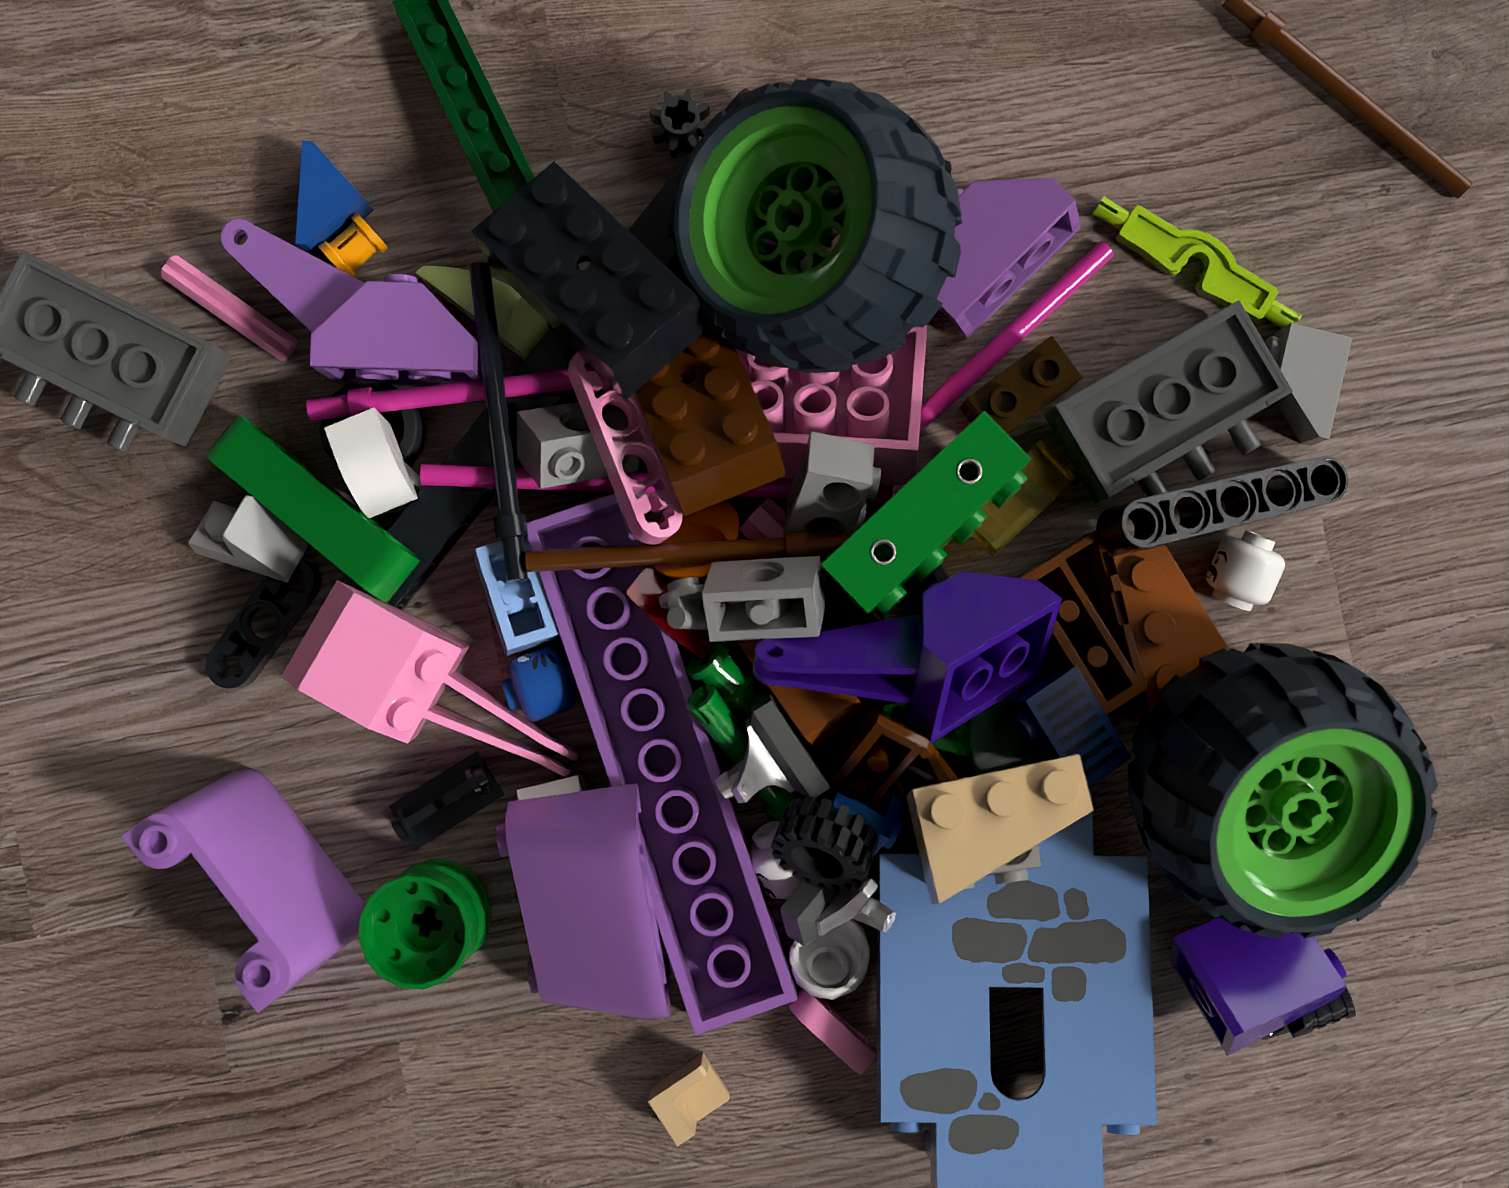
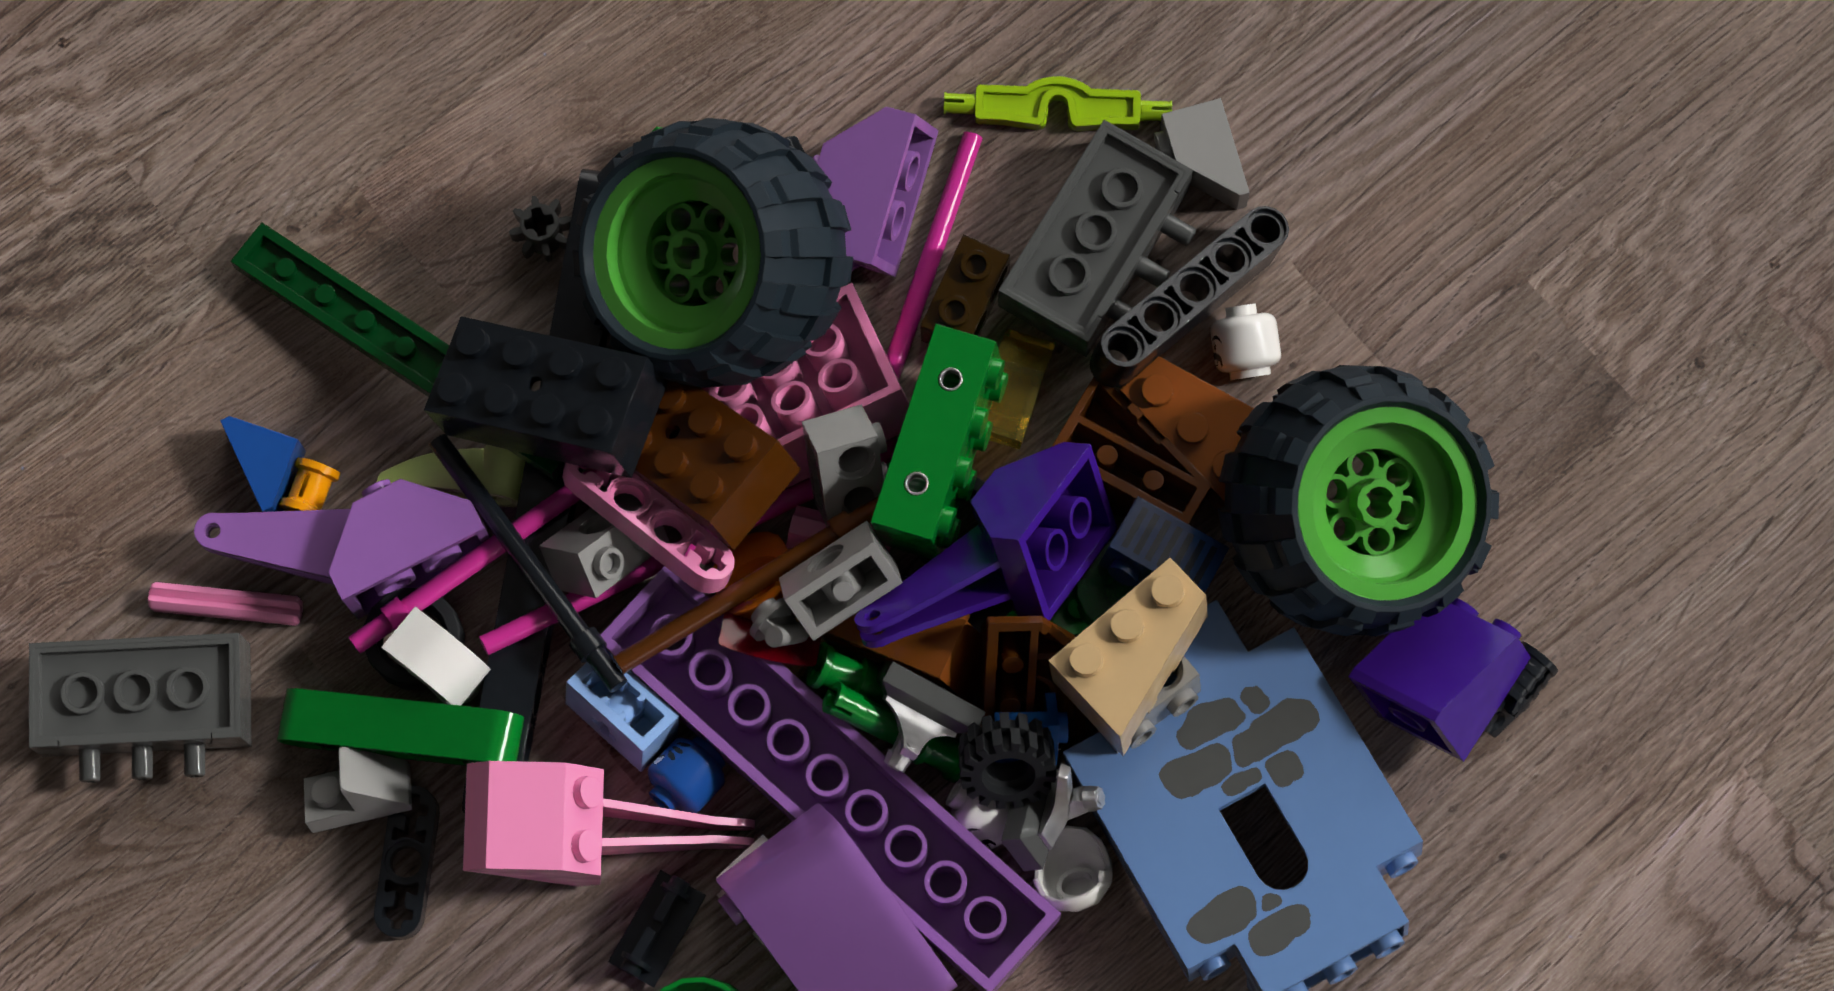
camera: 25 degrees left, 10 degrees down
bright pink beam [789,989,876,1075] -> none

